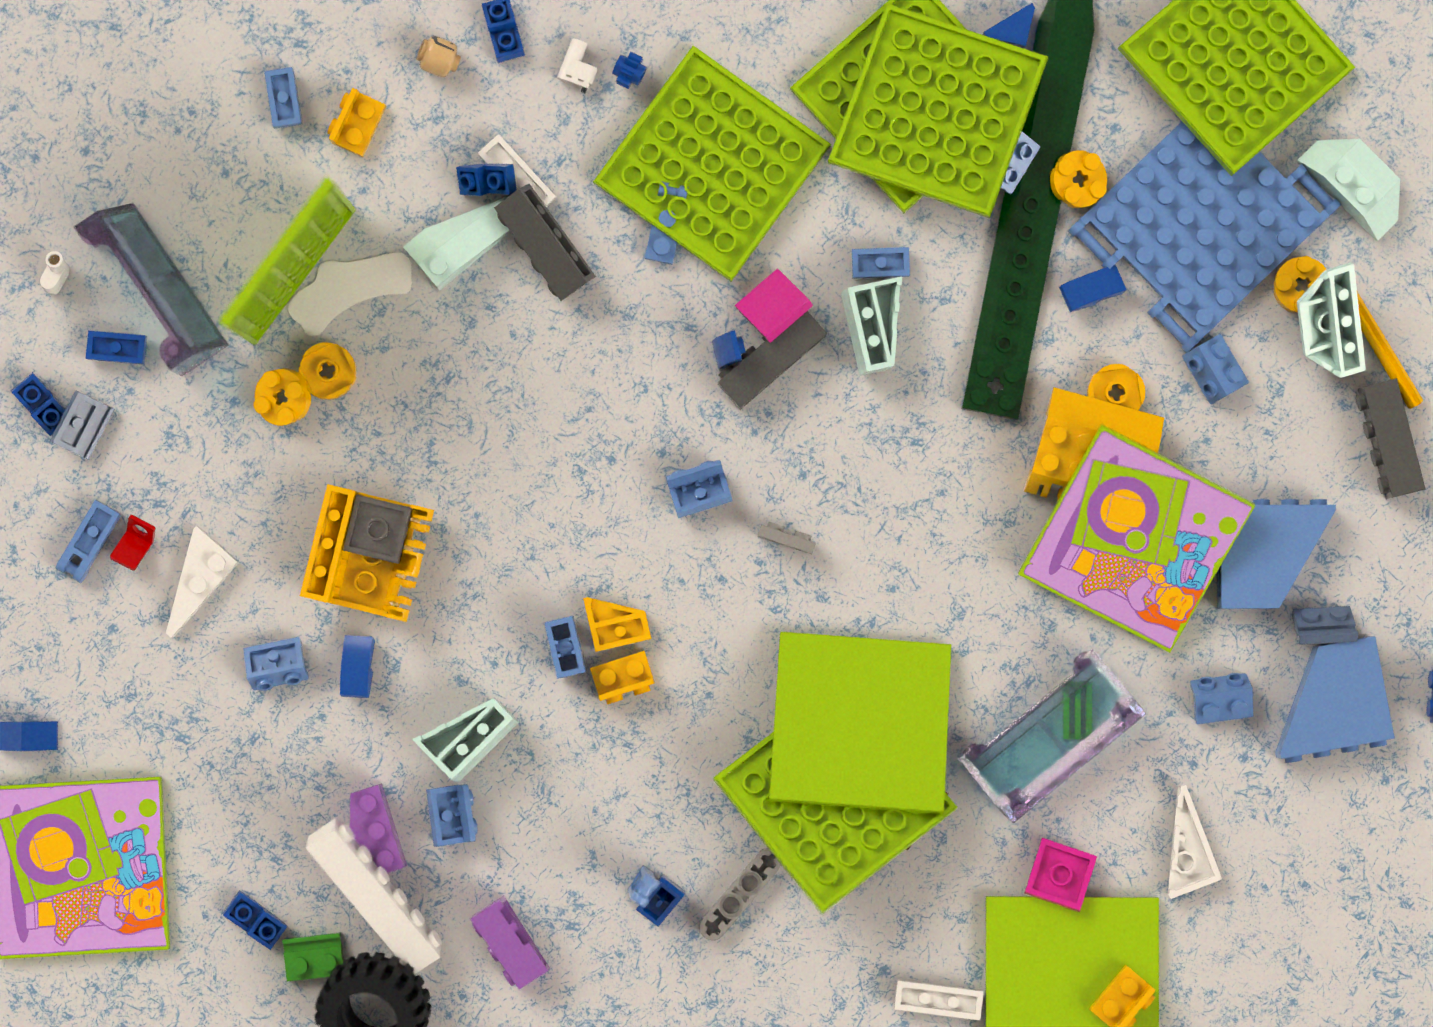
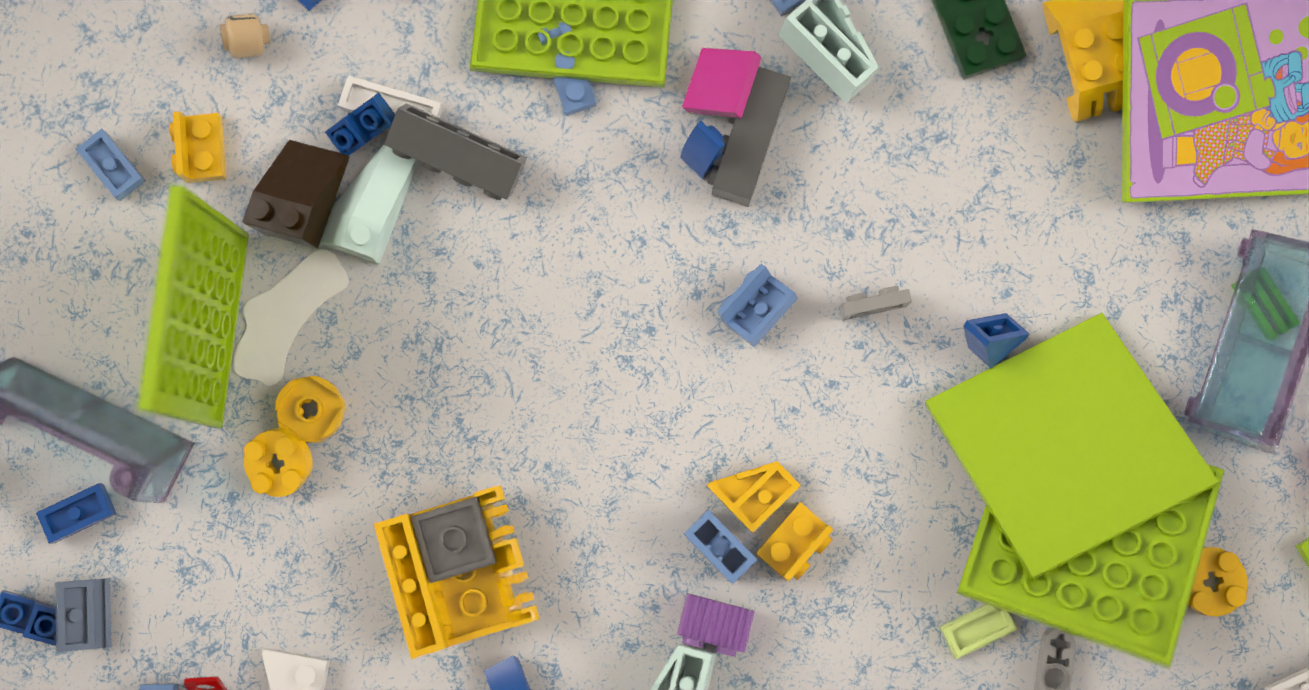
camera: 30 degrees left, 5 degrees down
none -> dark brown slope [242,140,350,249]
none -> medium lavender brick [677,593,755,657]
none -> yellowish green tile [939,604,1018,659]
none -> blue slope [963,313,1029,369]
none -> yellow plate [1188,547,1248,617]

